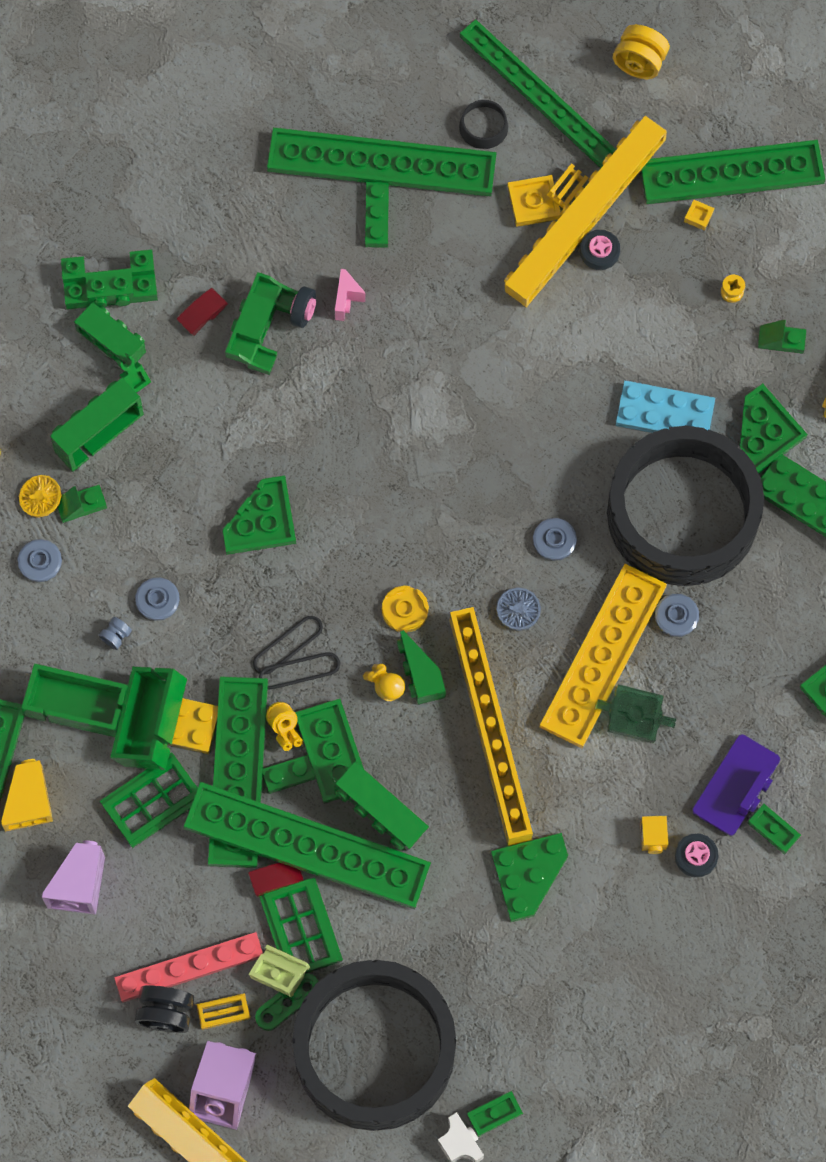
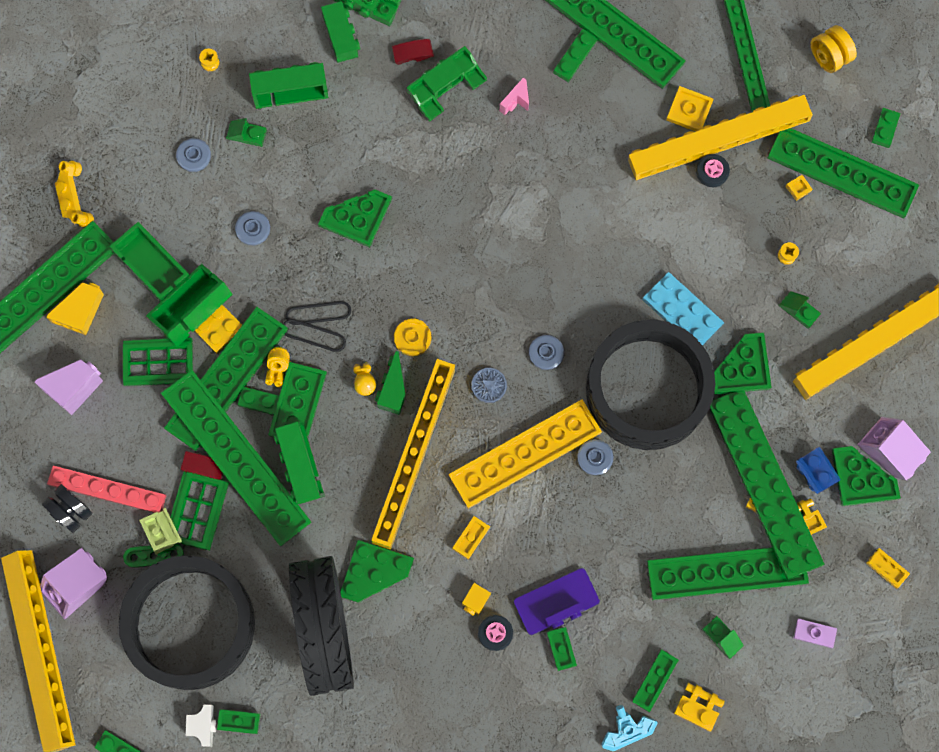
camera: 30 degrees right, 5 degrees up
yellow wheel [19,475,61,518] -> none
sand blue wheel [99,617,132,650] -> none
green plate [116,353,151,393] -> none
yellow tile [196,993,250,1030] -> none
black wheel [290,286,316,328] -> none
black tyre [459,100,508,149] -> none
yellow tile [547,163,588,208] -> none
clear green plate [595,684,676,743] -> none
none -> black tyre [289,556,354,696]
none -> yellow plate [452,516,490,560]
none -> green plate [871,108,901,148]

